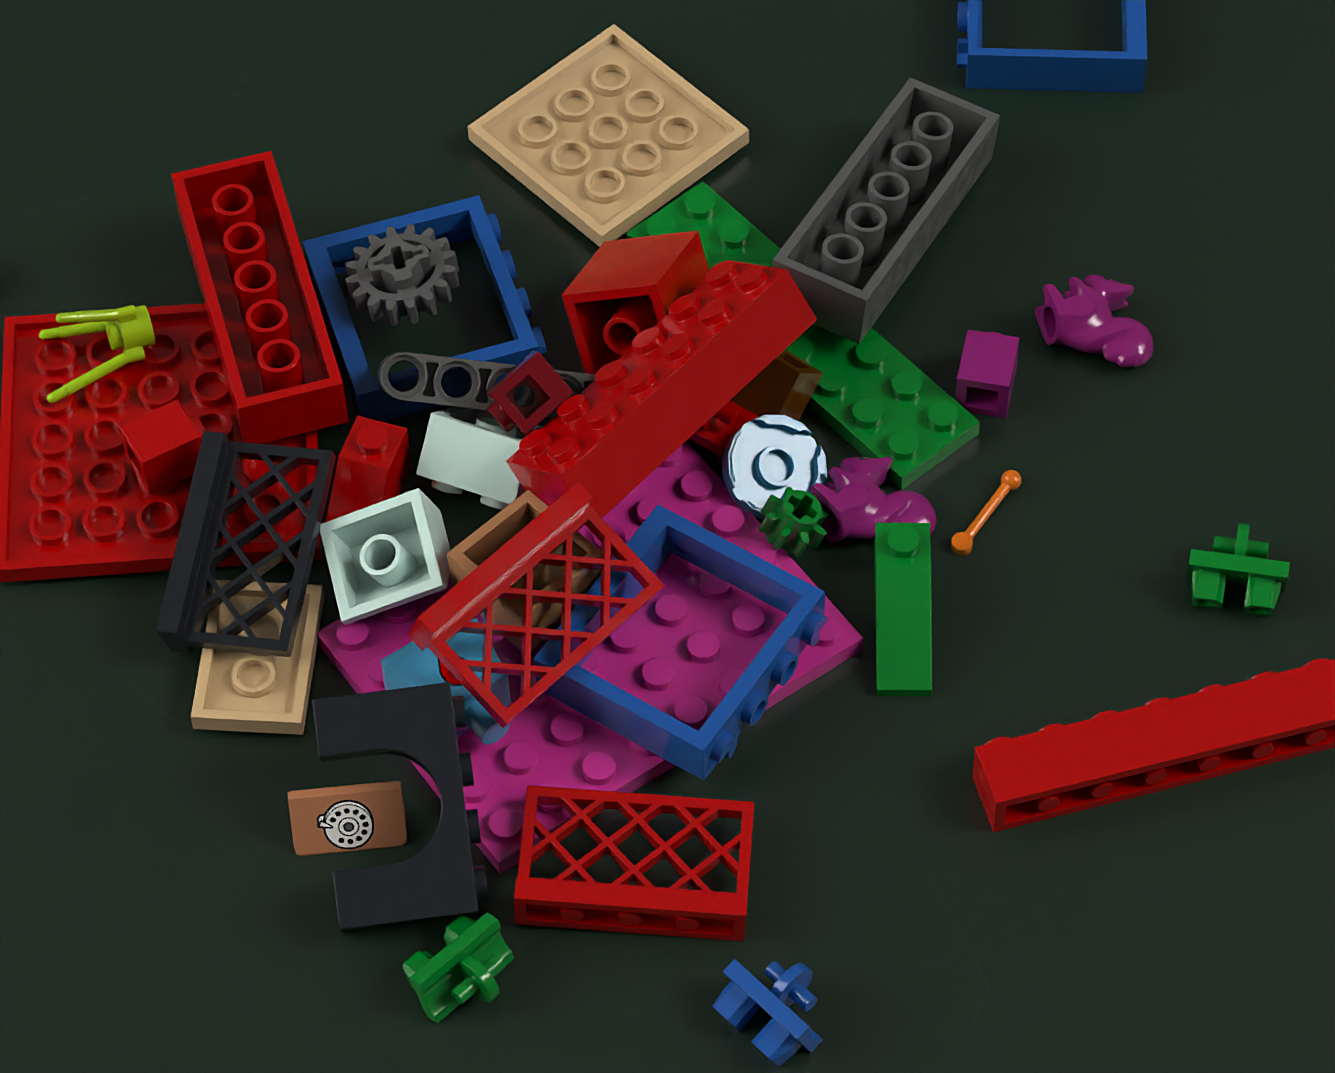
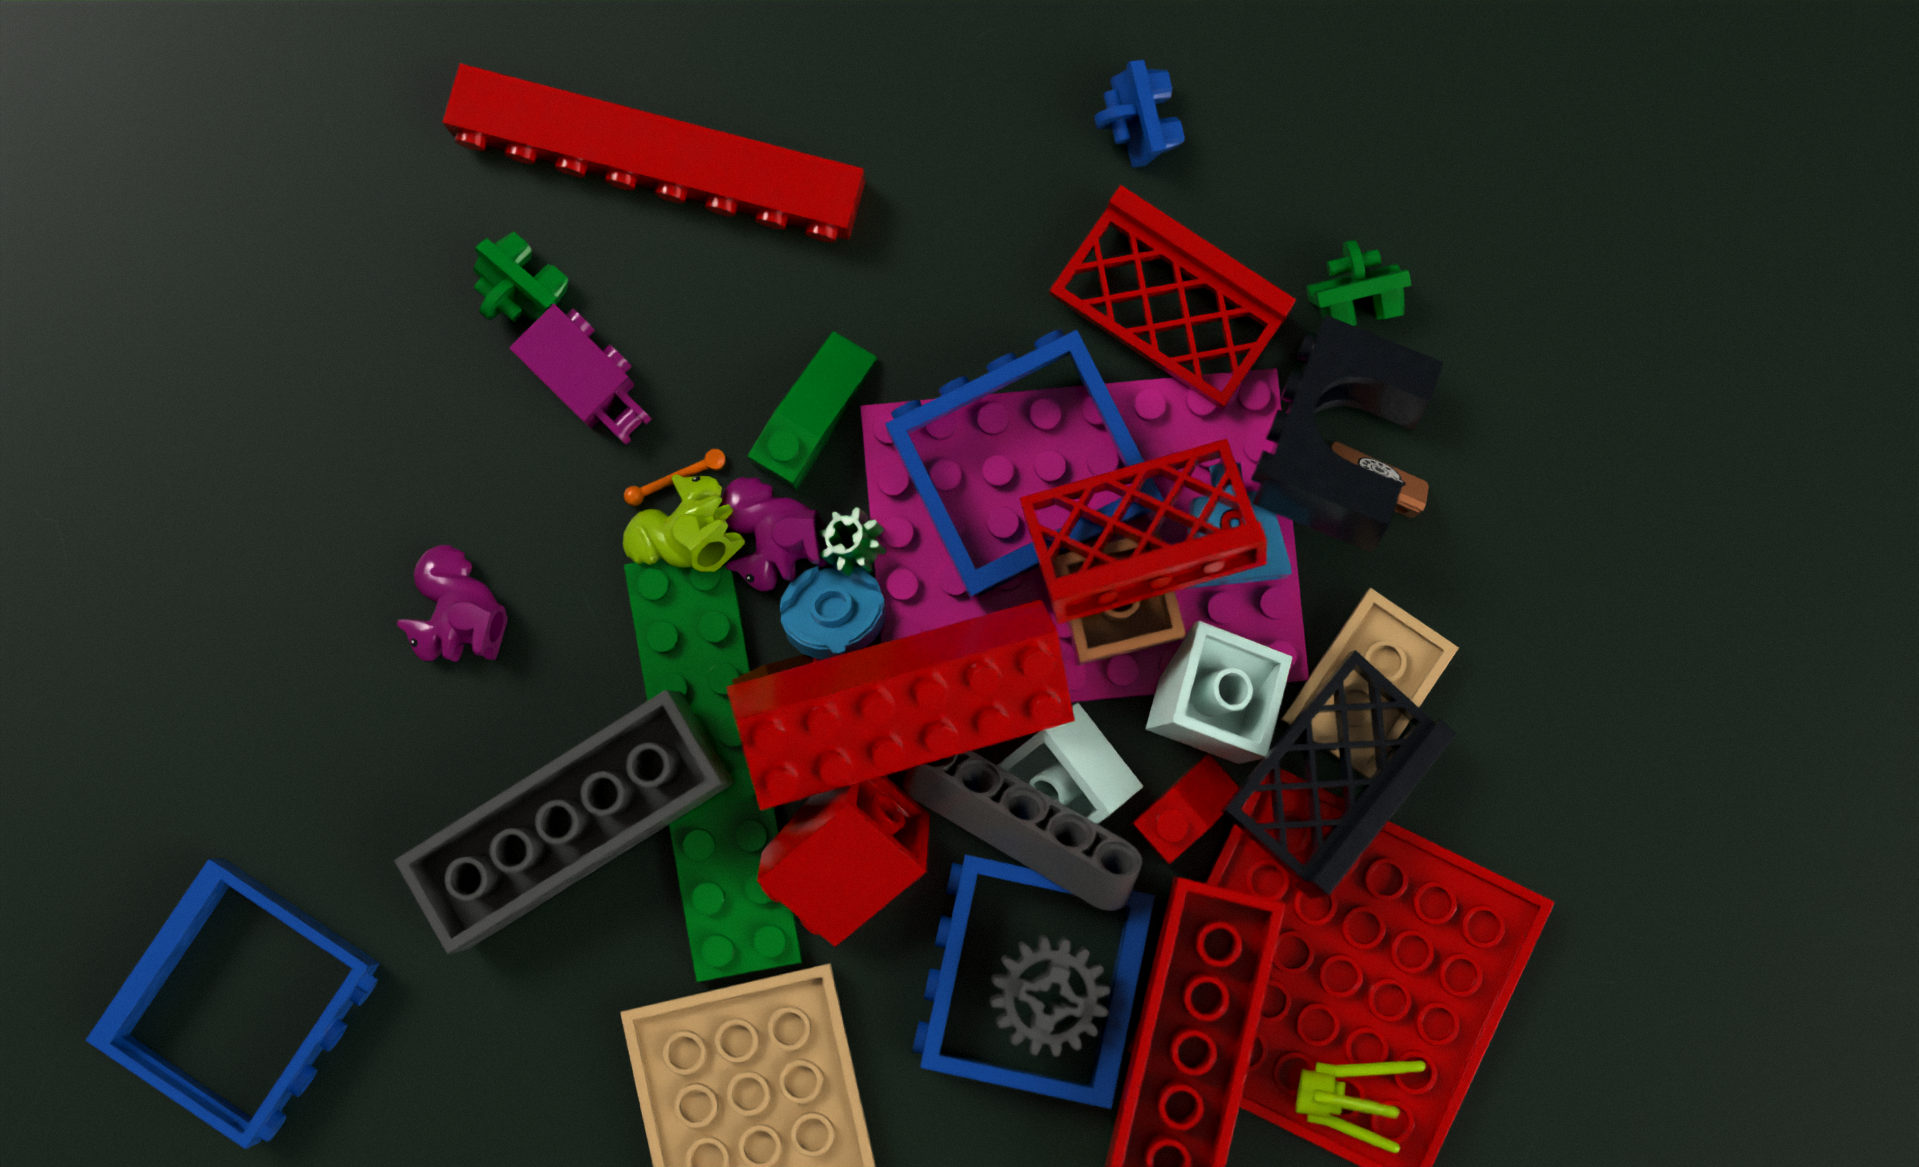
camera: 150 degrees left, 30 degrees up
red brick [119,400,205,495] -> none
dark red brick [486,351,573,435] -> none
magenta brick [955,330,1019,418] -> none
none -> magenta brick [509,304,652,445]
none -> lime animal [623,474,745,572]

